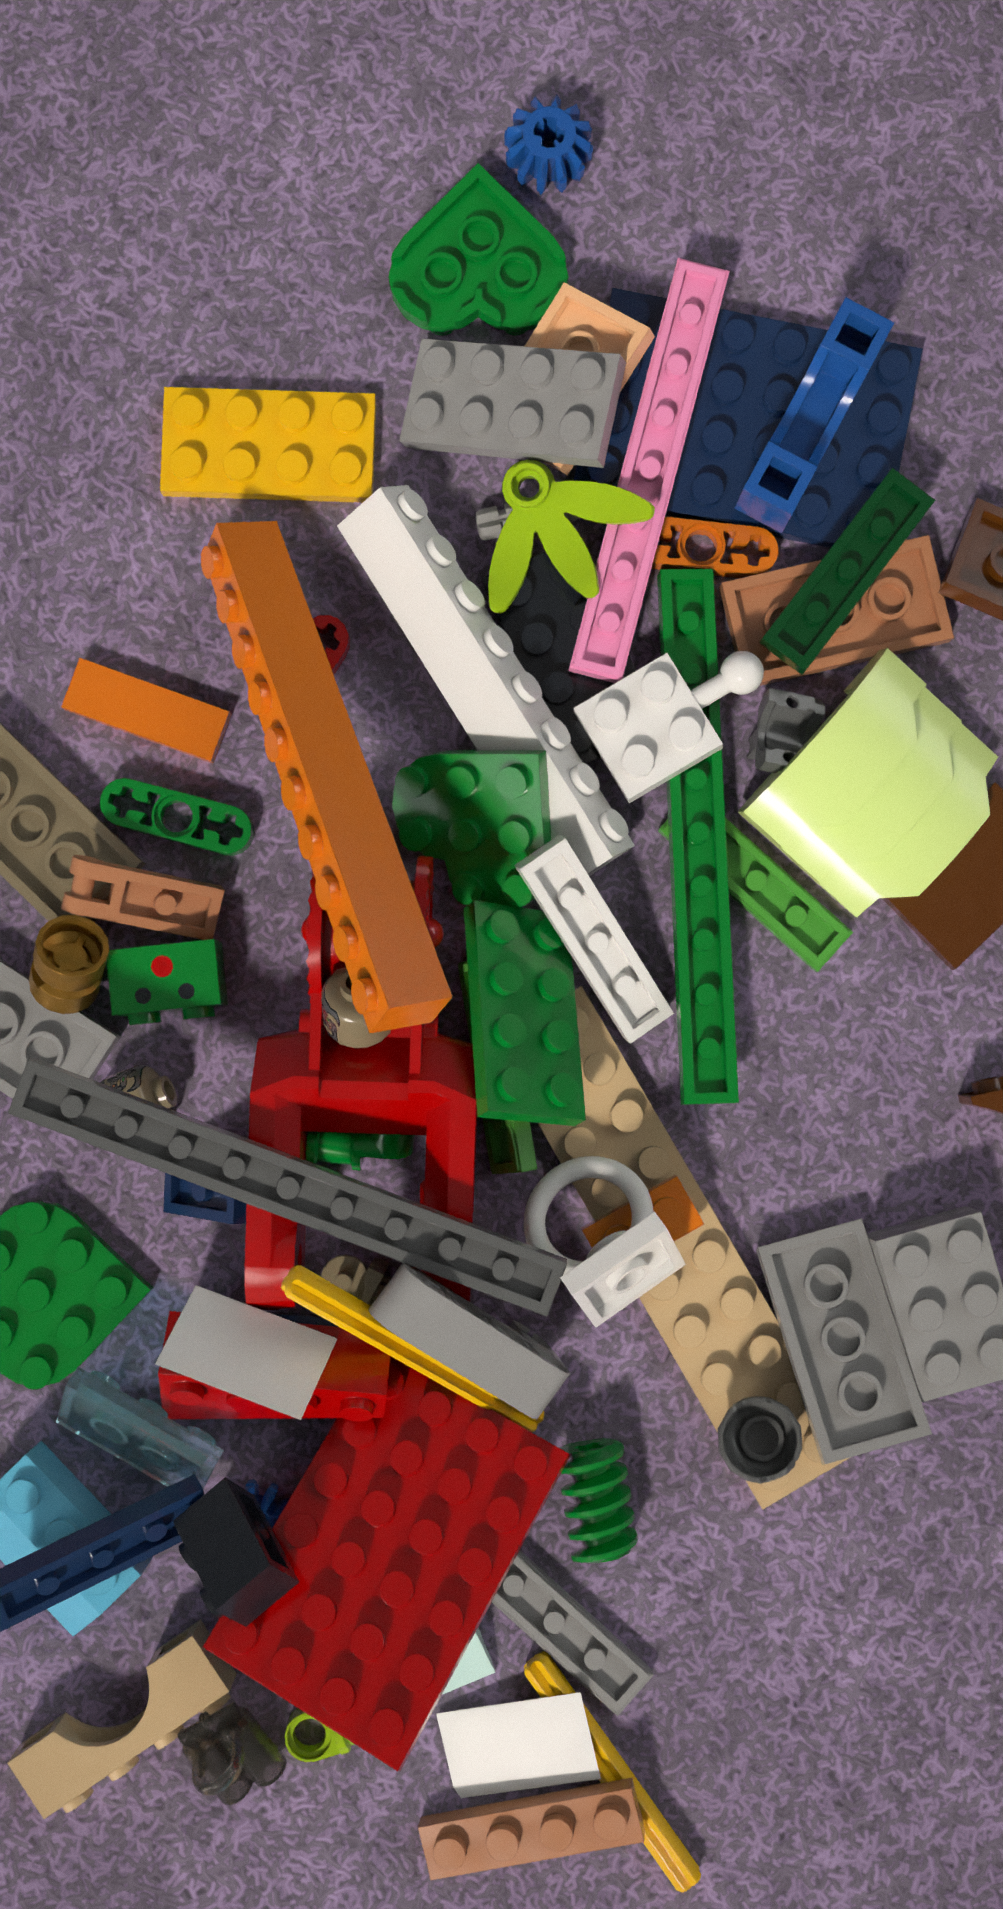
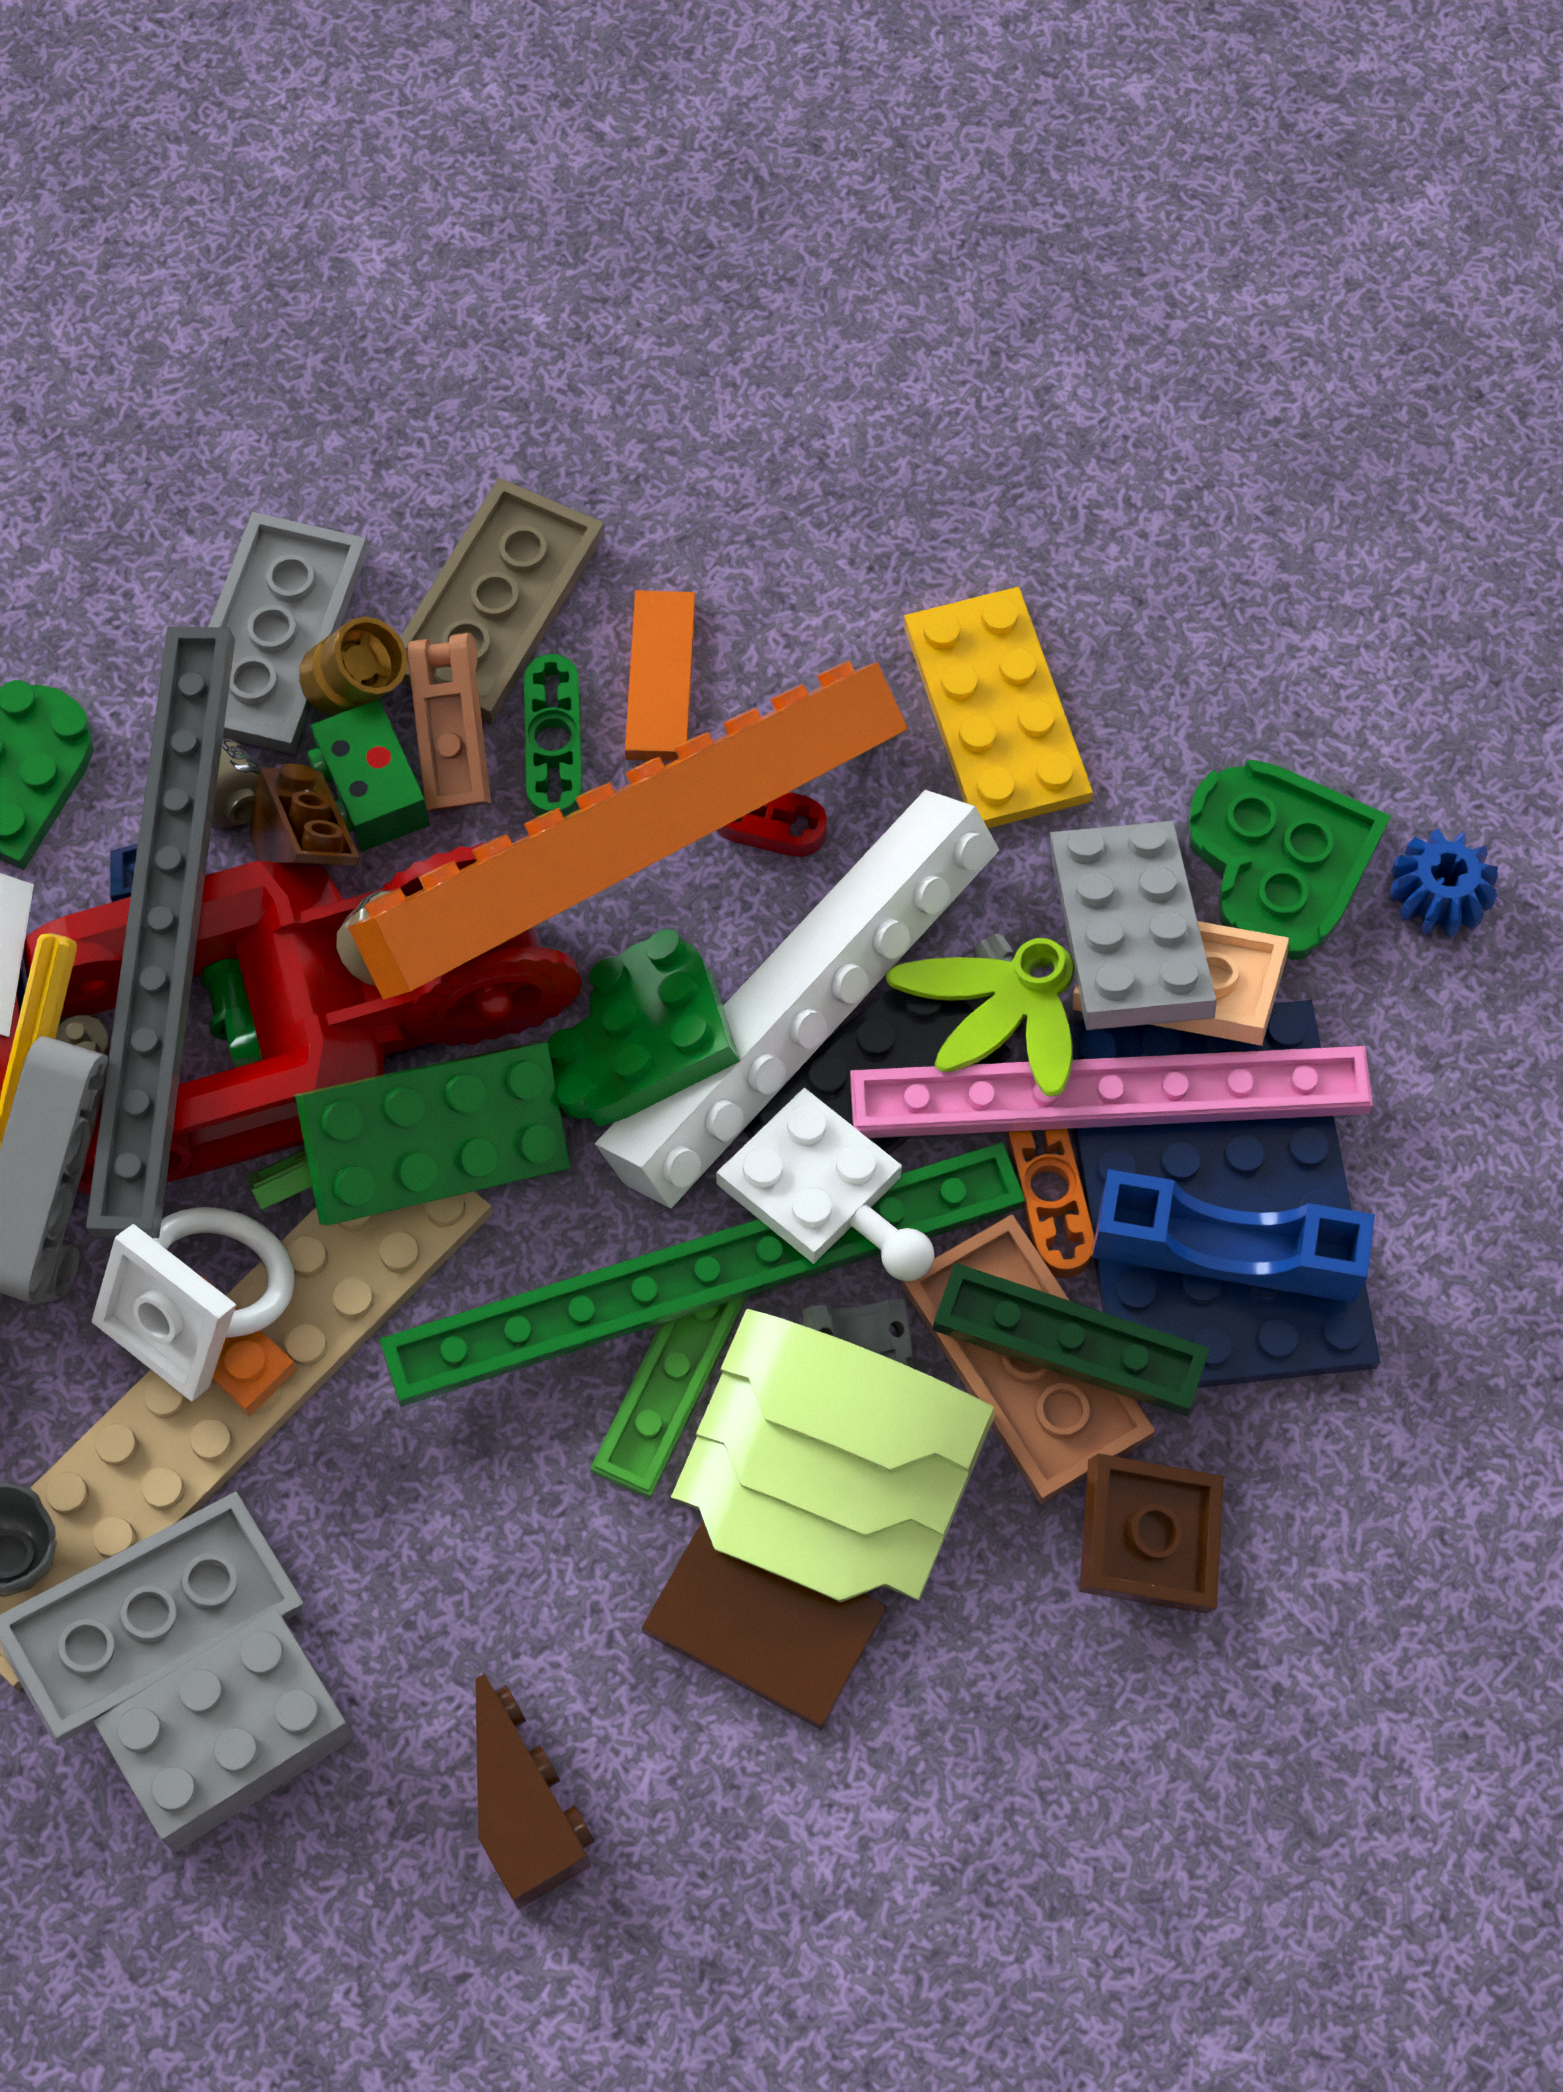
camera: 75 degrees right, 20 degrees down
white plate [514,835,674,1044] -> none
none -> reddish brown slope [249,763,360,866]

